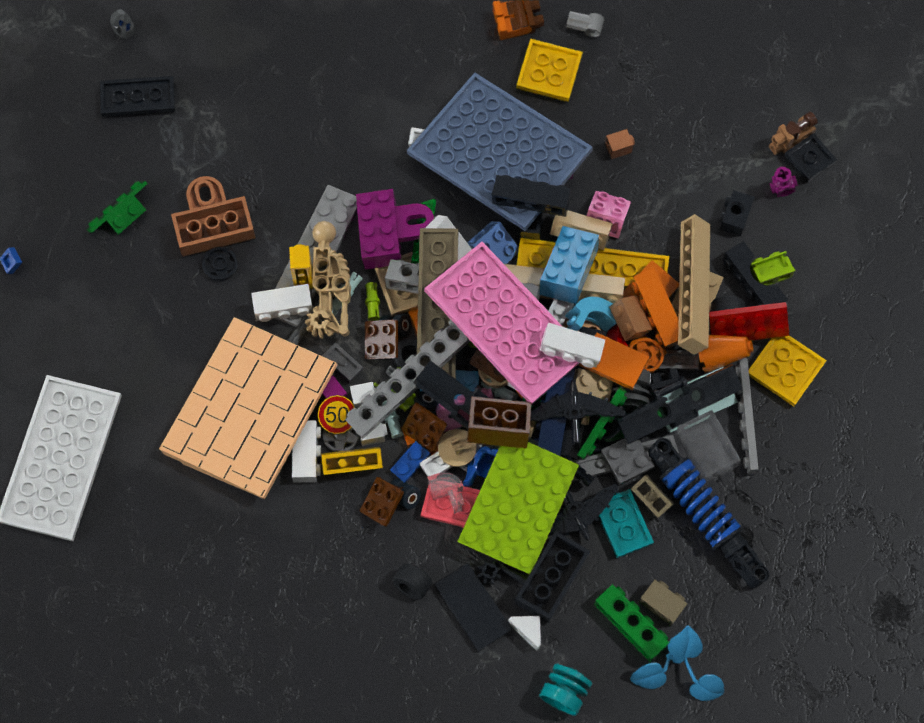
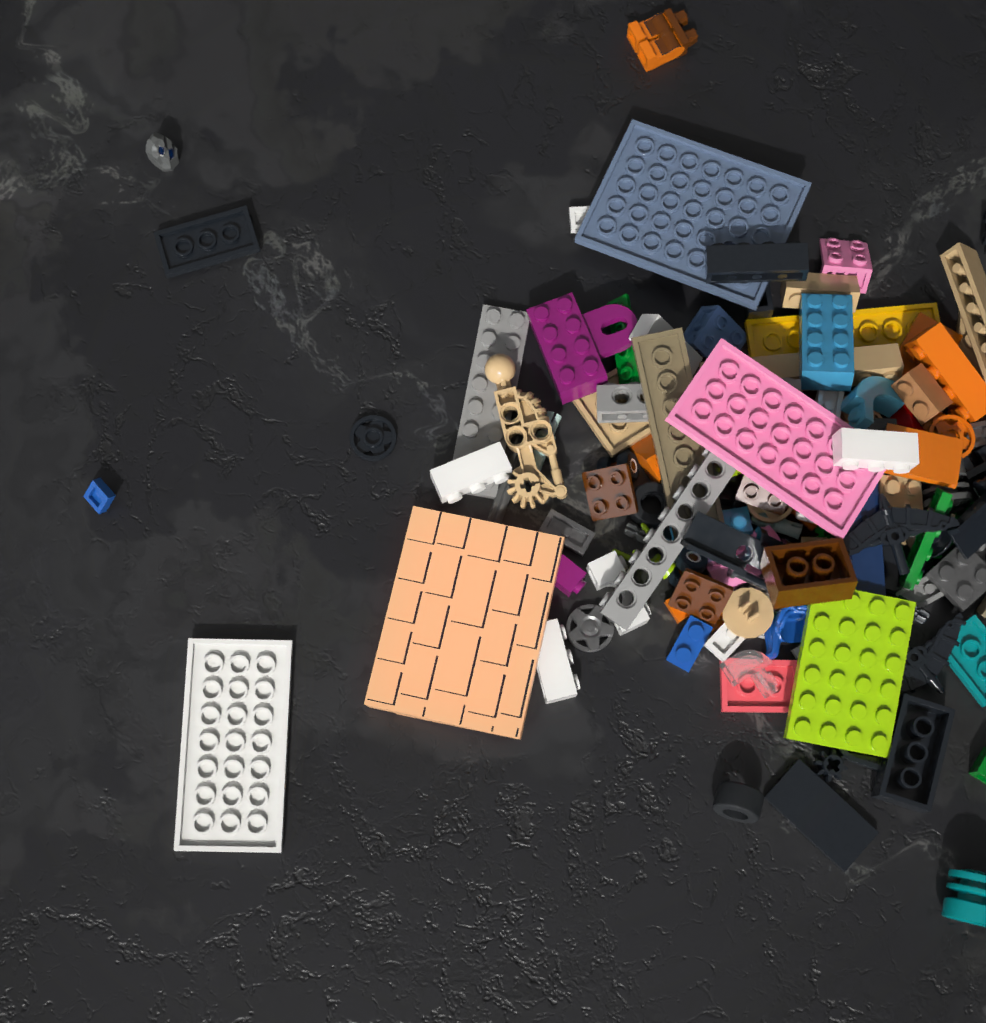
camera: 15 degrees left, 5 degrees up
green bracket [87,181,148,234] -> none
nougat brick [171,176,255,257] -> none
yellow brick [289,244,314,289] -> none
piece [317,395,355,434] -> none
yellow brick [321,447,383,475] -> none
reddish brown plate [360,477,421,527] -> none
lime pin [365,282,380,321] -> none
light aqua axle [382,400,404,439] -> none
white slope [508,616,541,651] -> none
yellow plate [516,39,583,102] -> none
light grey piece [566,11,604,37] -> none
nougat brick [605,129,635,159] -> none

